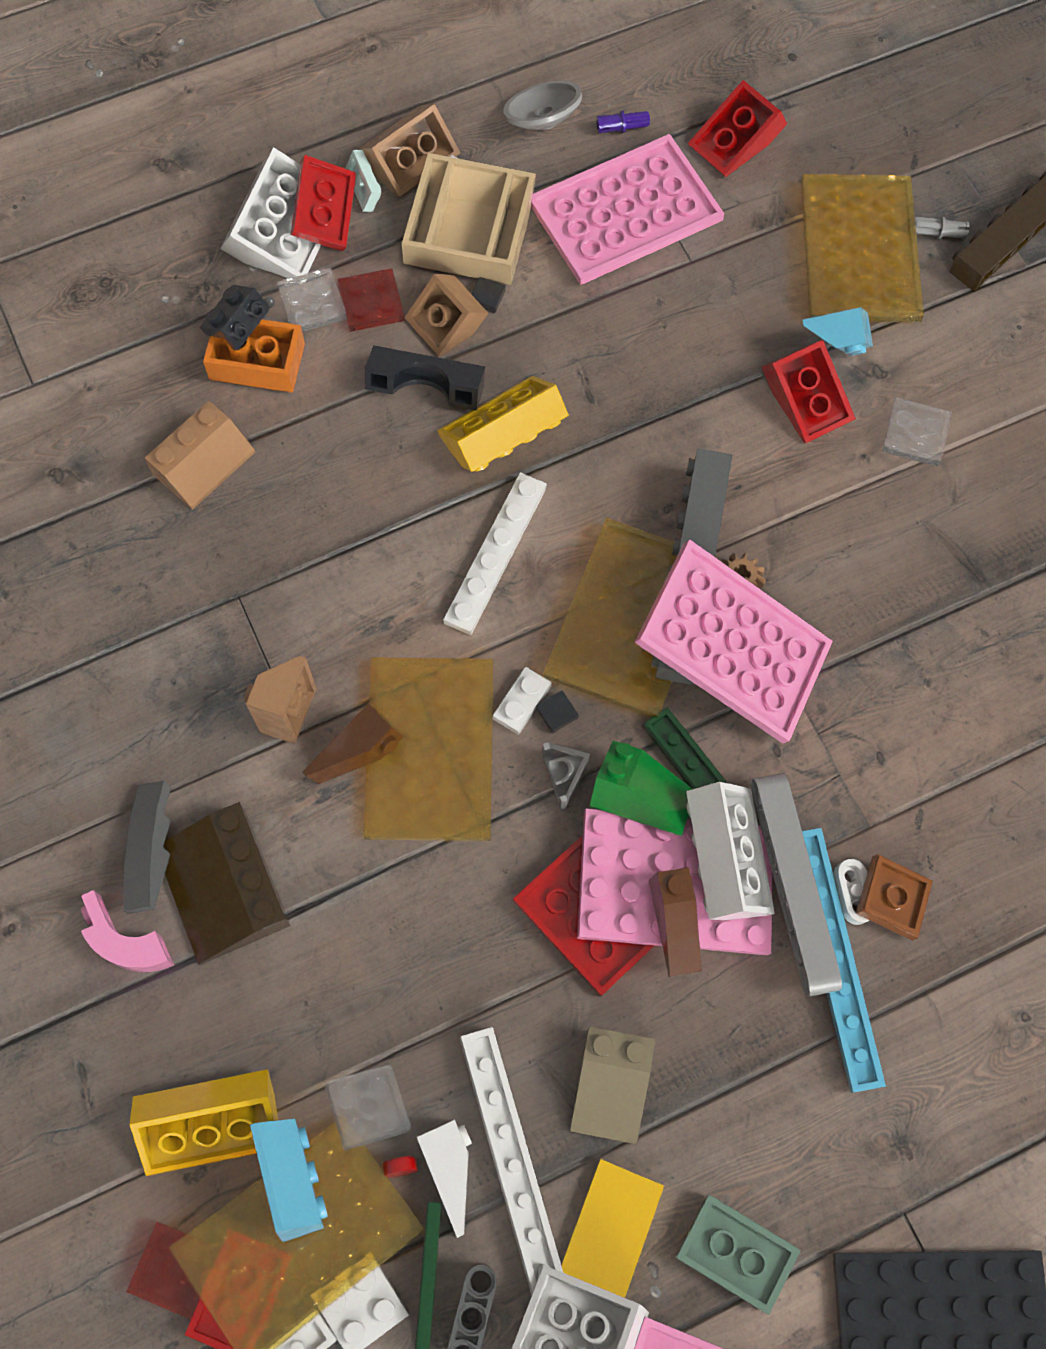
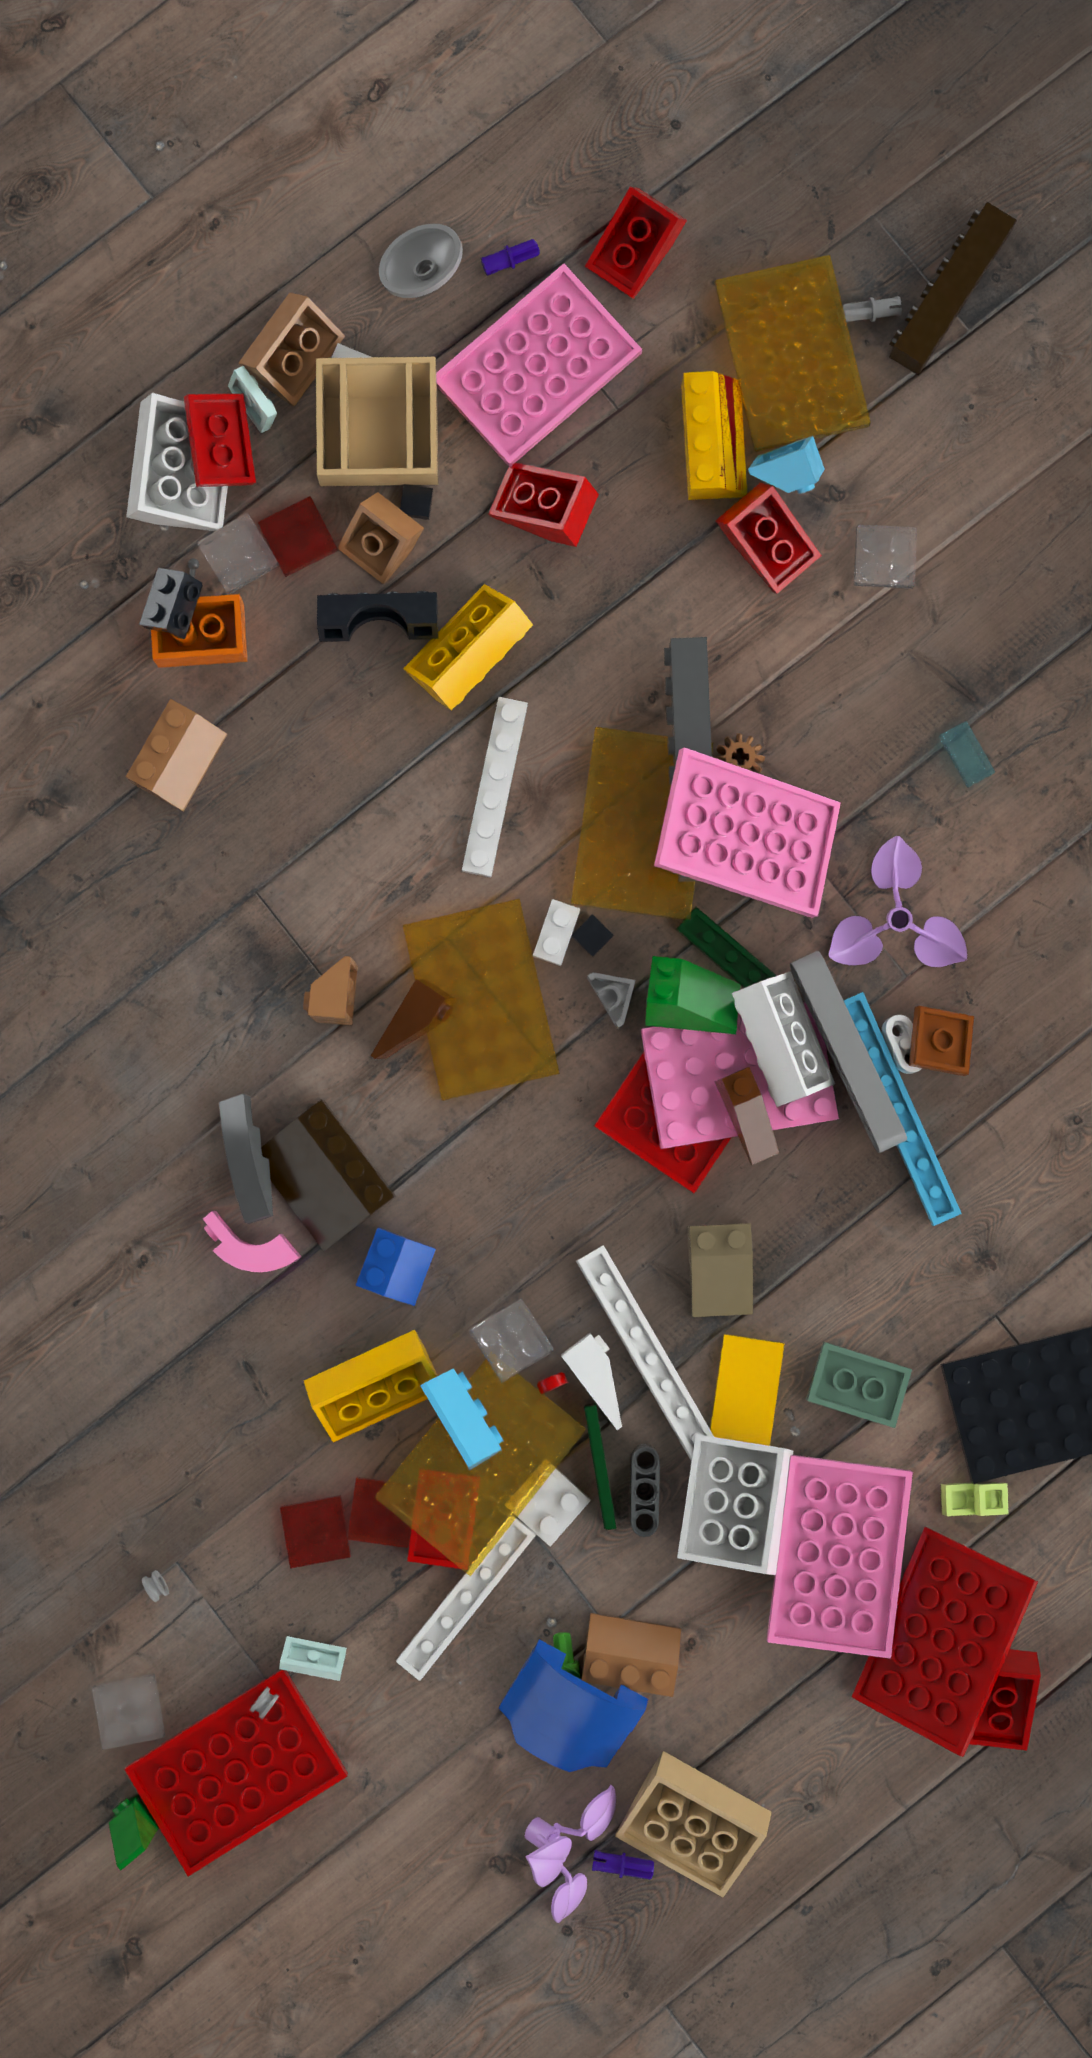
camera: 15 degrees left, 15 degrees up
none -> clear red plate [280,1495,352,1569]
none -> blue slope [355,1228,436,1306]
none -> red slope [488,463,599,547]
none -> yellow slope [681,371,747,500]
none -> lavender plant [828,836,967,967]
none -> clear light blue tile [939,721,995,788]

